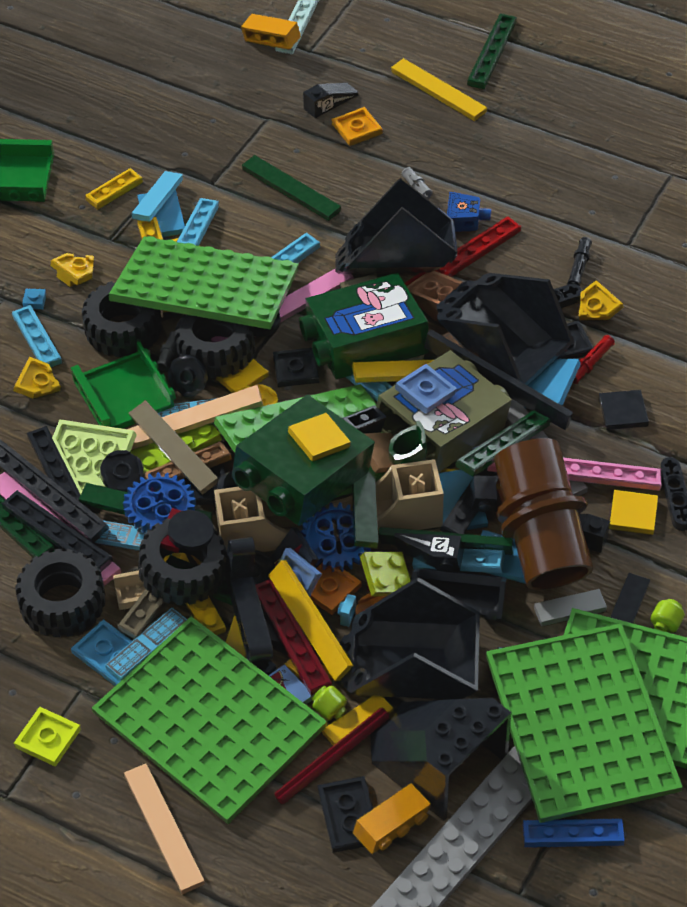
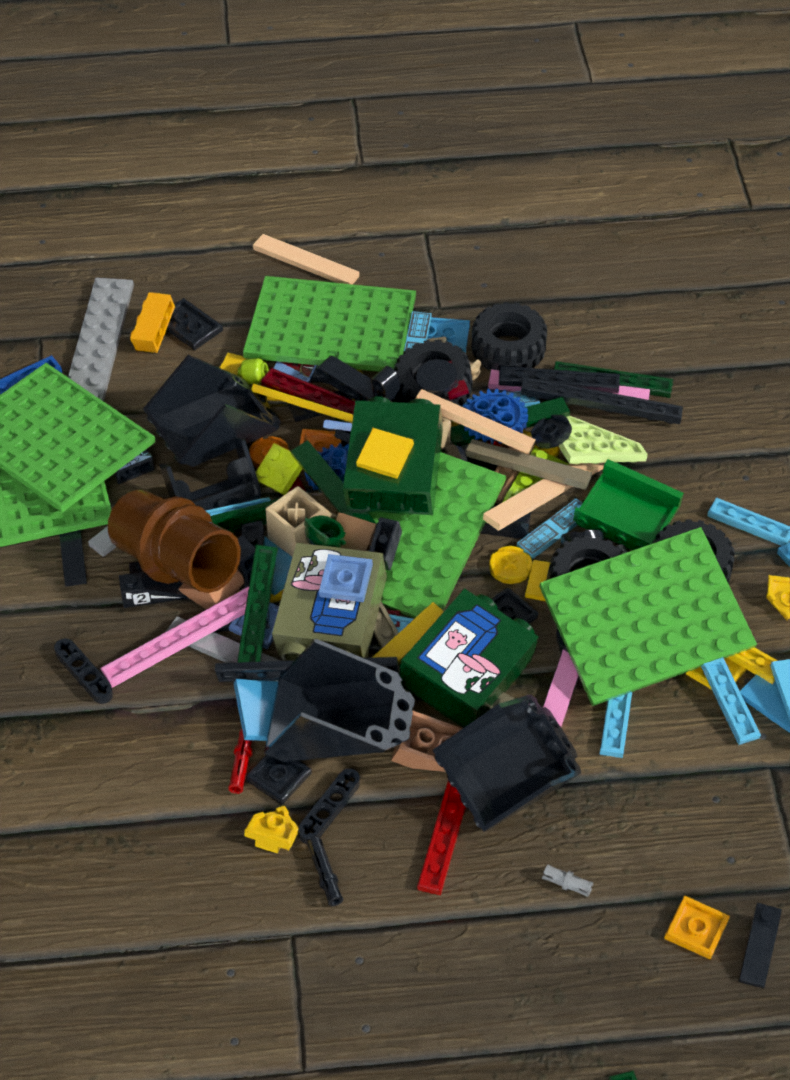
camera: 145 degrees right, 0 degrees up
yellow plate [13,357,61,398] -> none
neon yellow plate [14,707,81,767] -> none
black tile [27,426,87,529] -> none
dark green tile [242,155,341,221] -> none
dark red axle [274,708,390,804] -> none
medium azure plate [337,594,356,627] -> none
black windscreen [370,698,512,821] -> none
yellow tile [391,58,487,121] -> none
black slope [394,533,464,572] -> none
blue torso [447,192,491,232] -> none
black tile [599,390,649,430] -> none
yellow tile [609,490,658,535] -> none
lime head [650,599,685,633] -> none
none -> light nougat tile [415,389,535,454]

